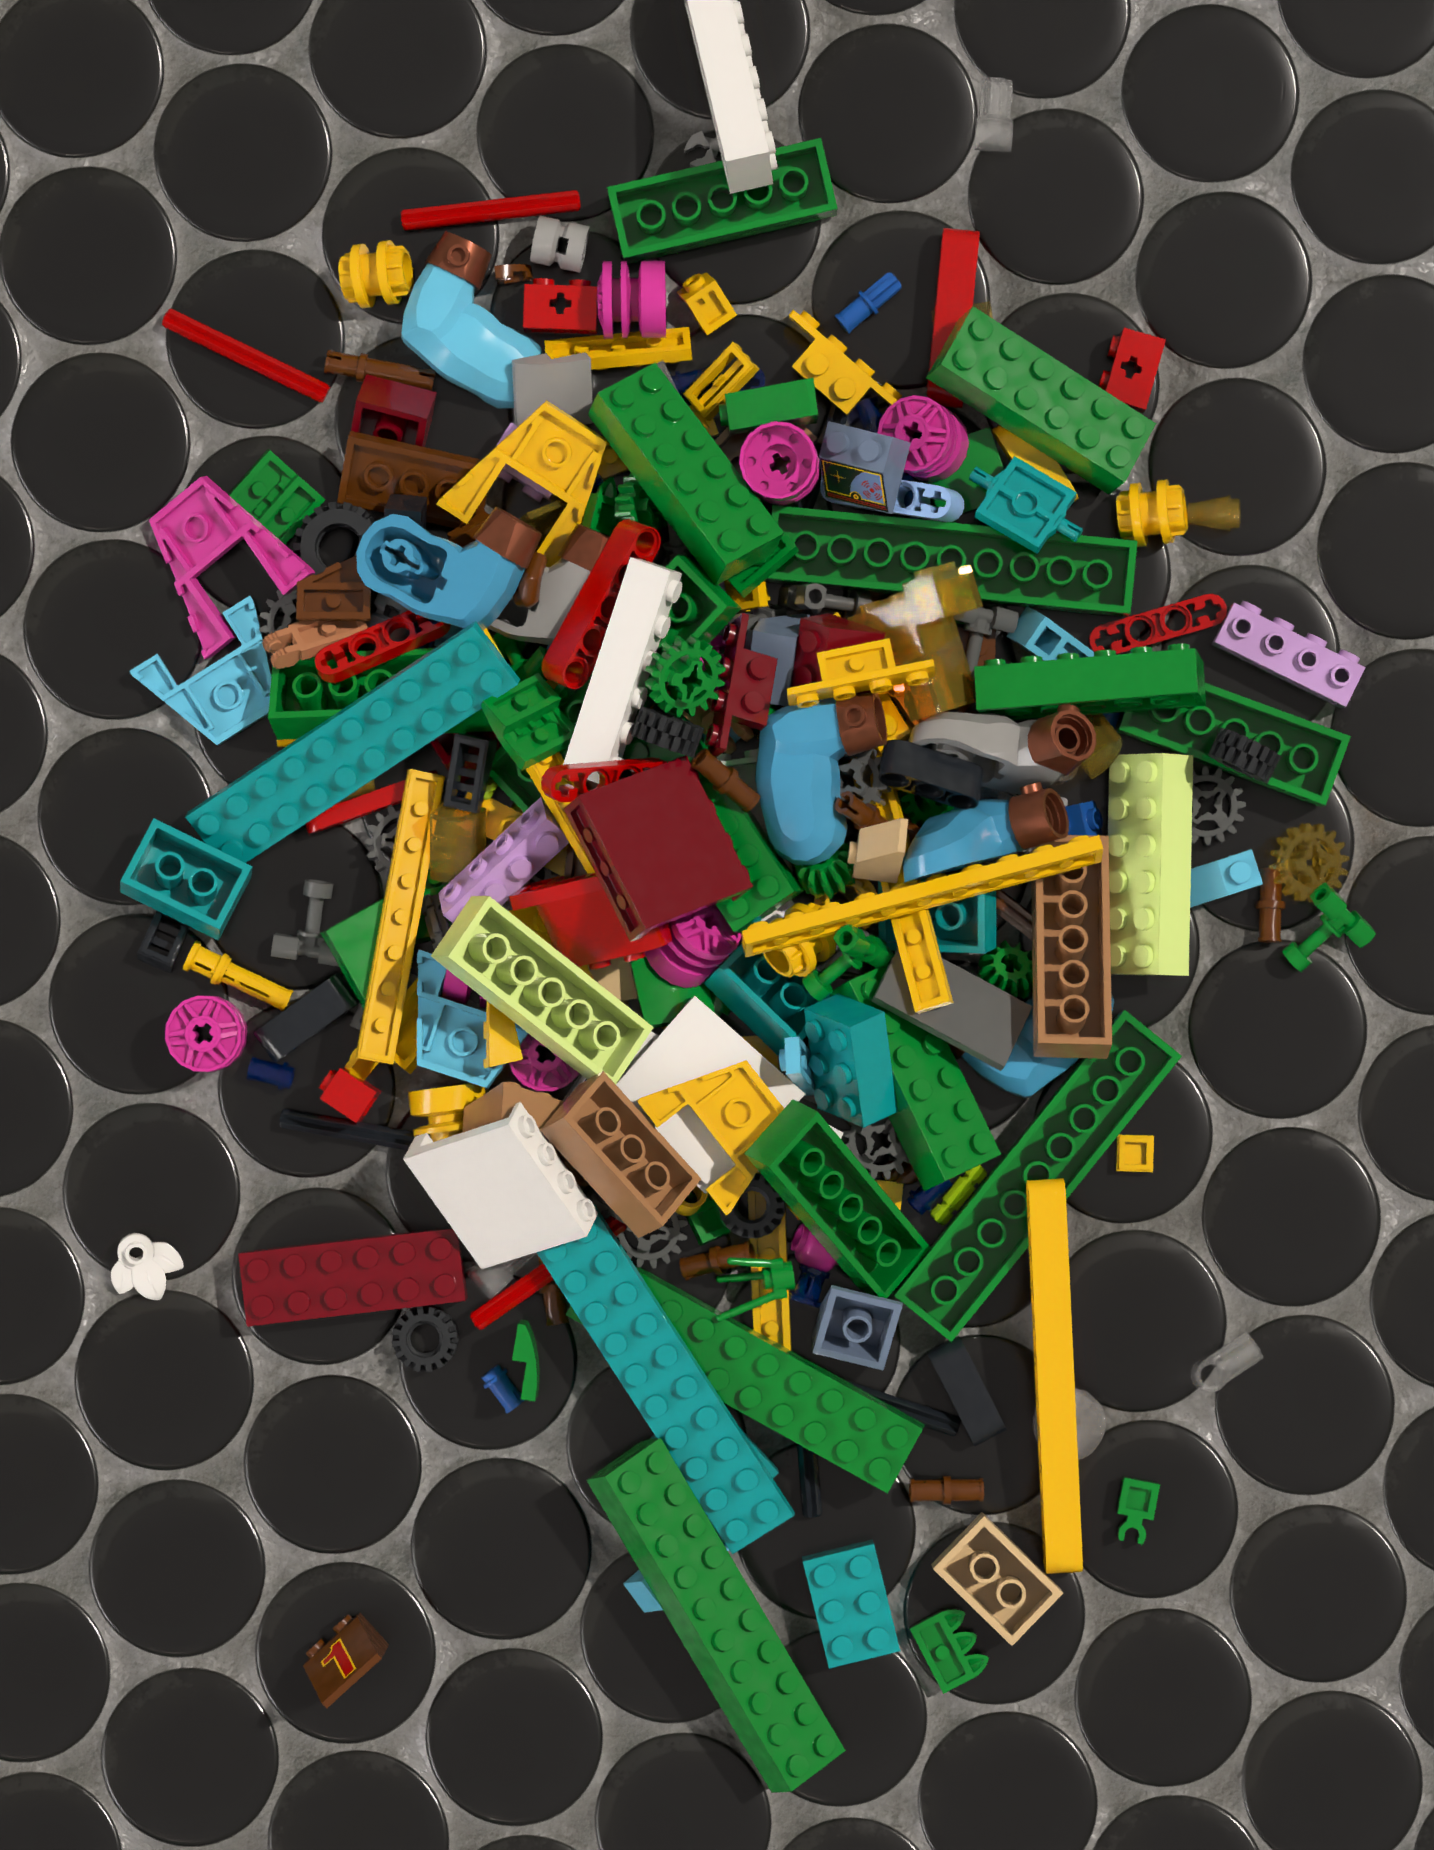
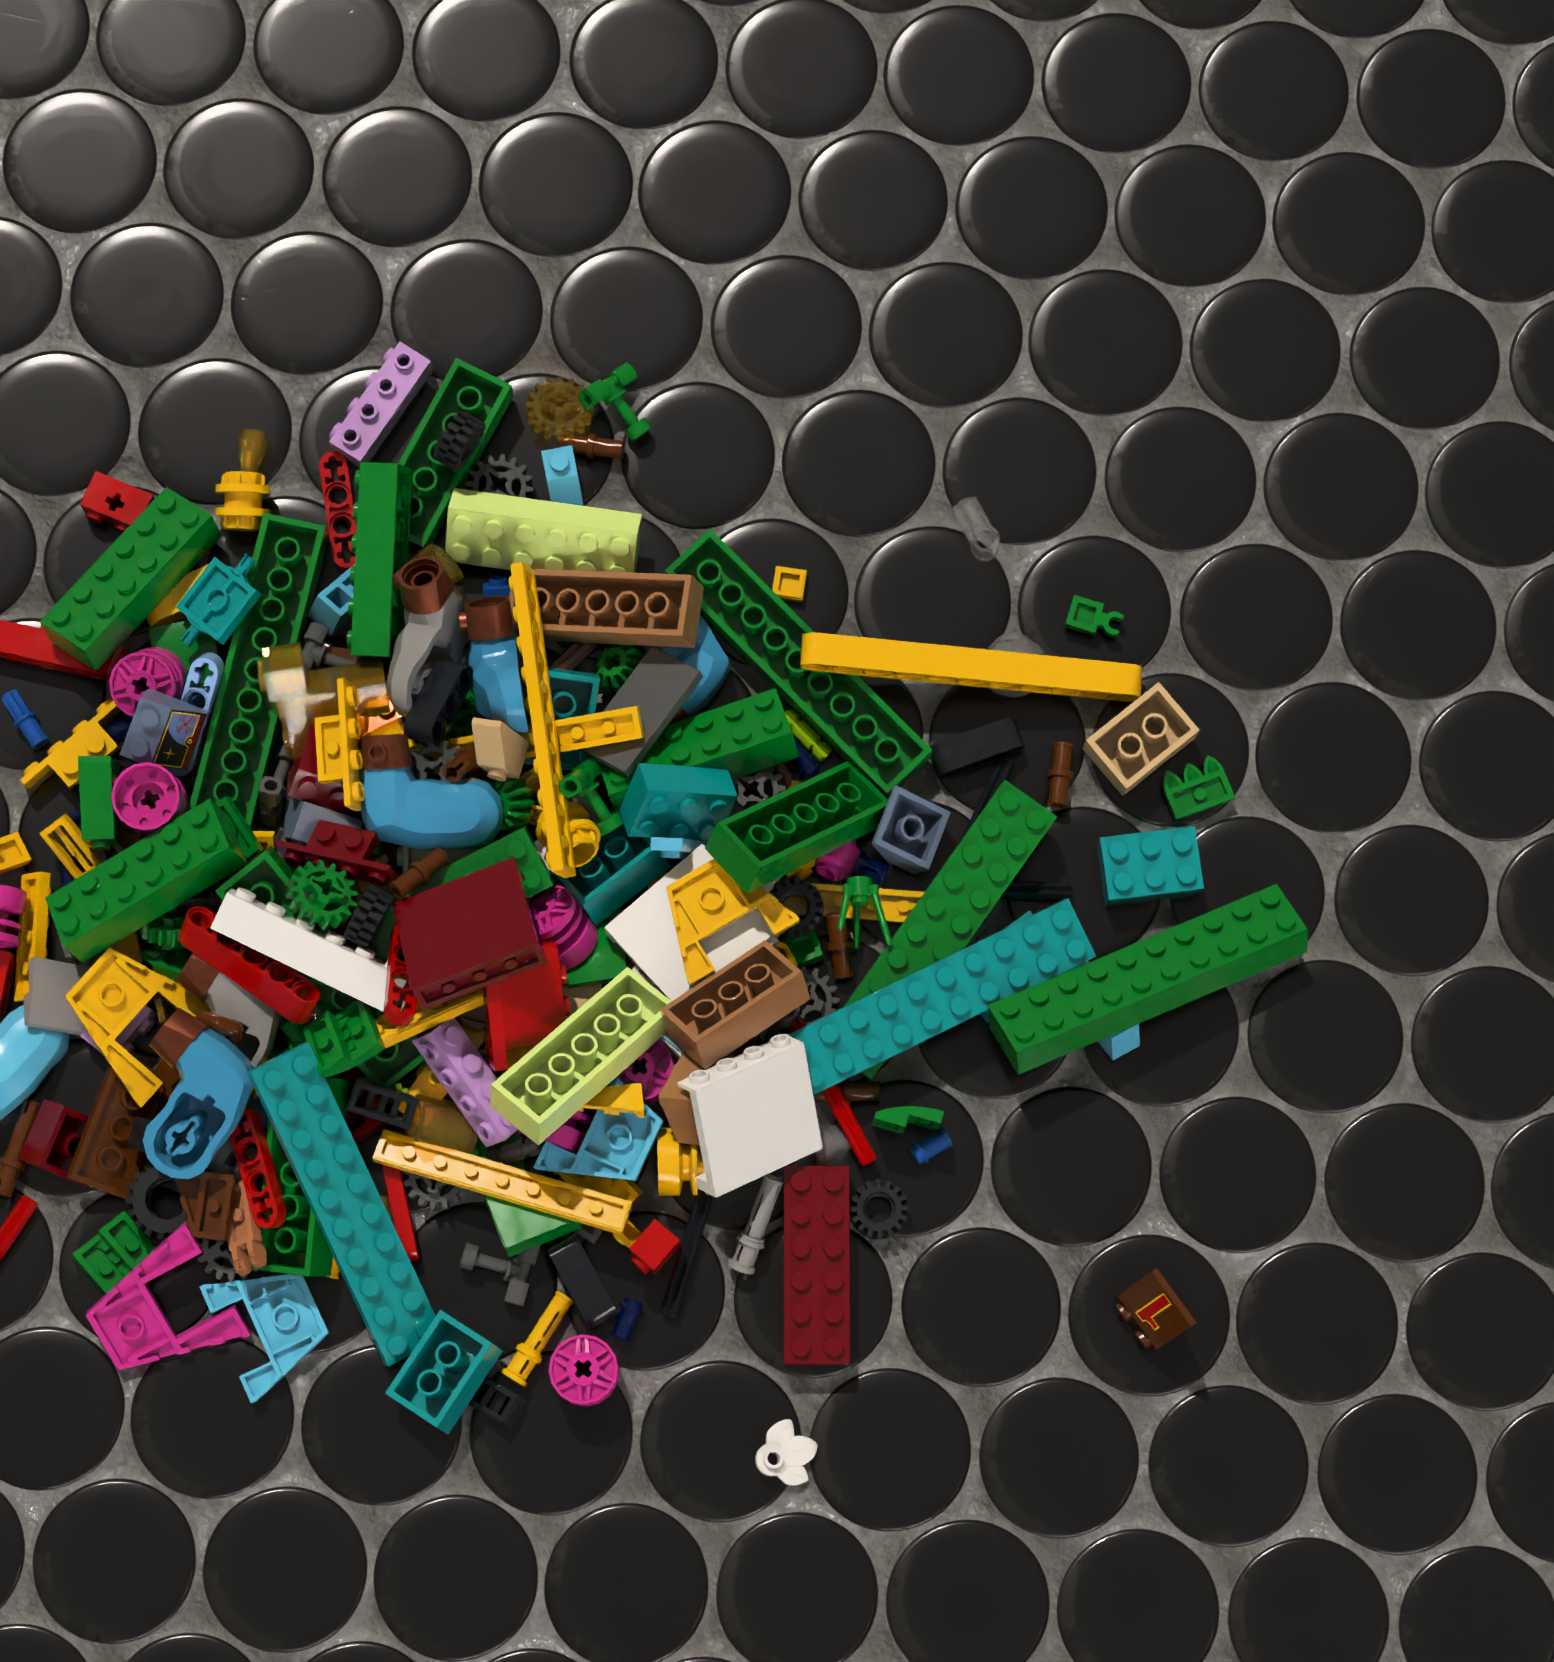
camera: 90 degrees left, 10 degrees down
none -> light grey pin [727,1174,784,1275]

